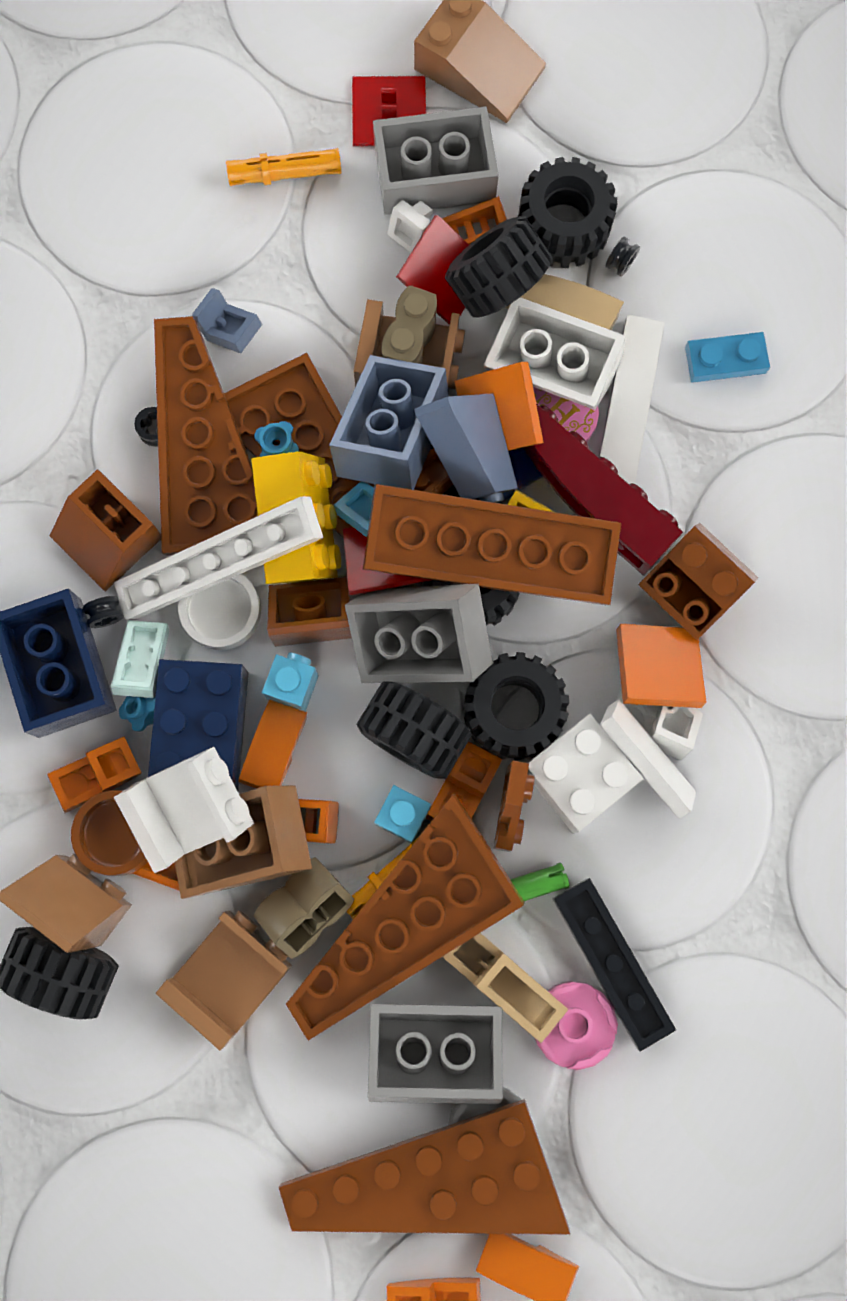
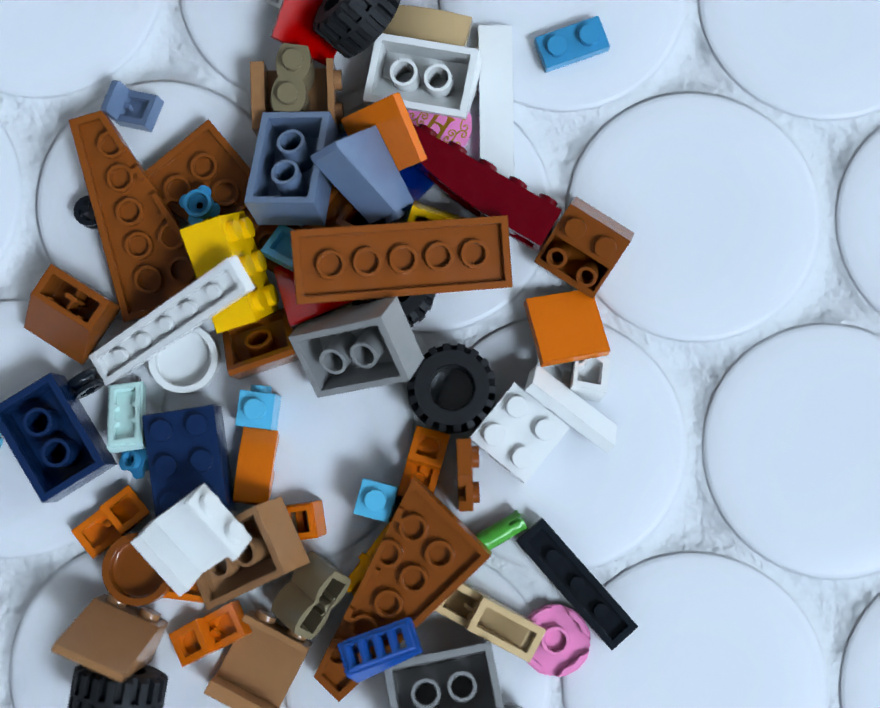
camera: 10 degrees left, 5 degrees up
black tyre [356,681,472,779] -> none
none -> orange slope [169,600,253,667]
none -> blue slope [338,617,423,683]

